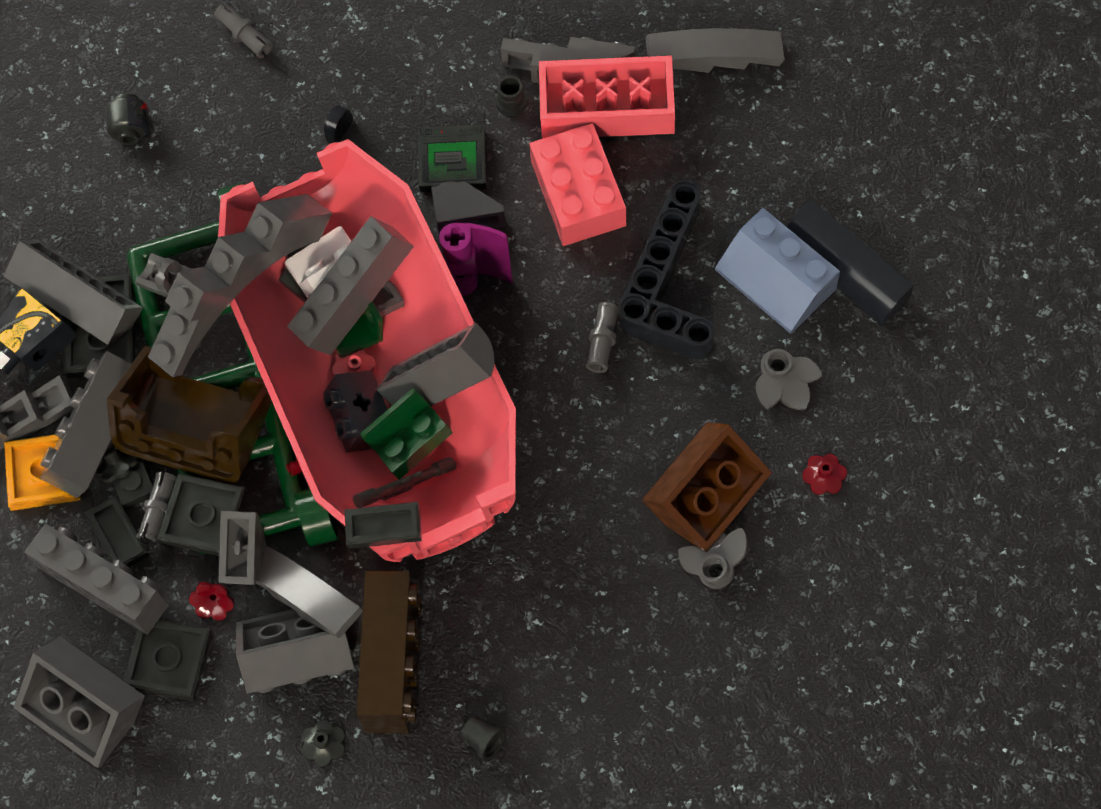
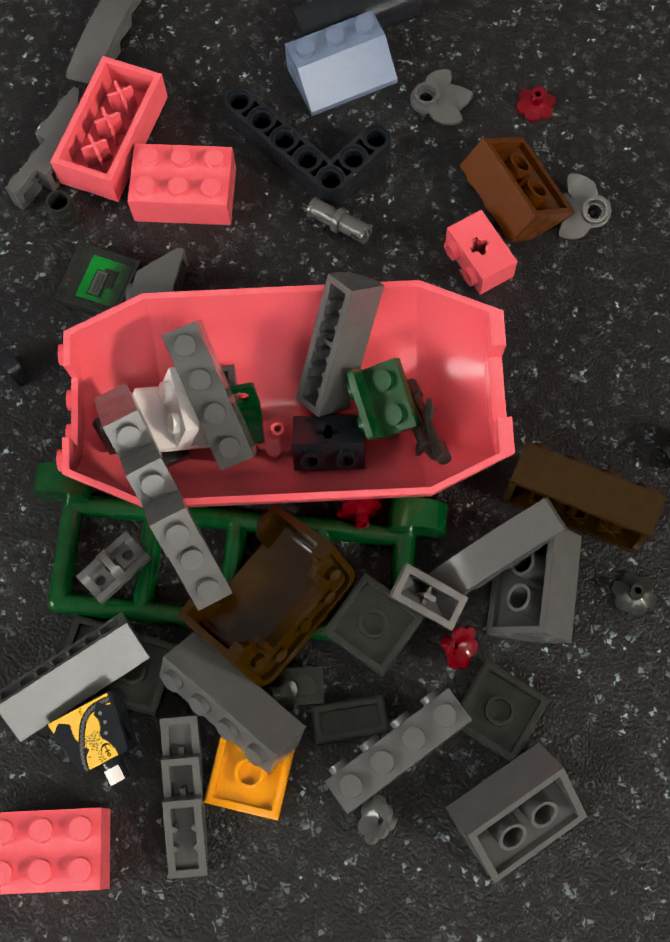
camera: 70 degrees left, 5 degrees up
dark grey pin [136,472,177,546] -> none
pearl dark grey tile [345,502,422,549] -> none
magenta panel [439,223,513,296] -> none
none -> dark grey plant [358,794,396,845]
none -> coral brick [444,210,517,295]

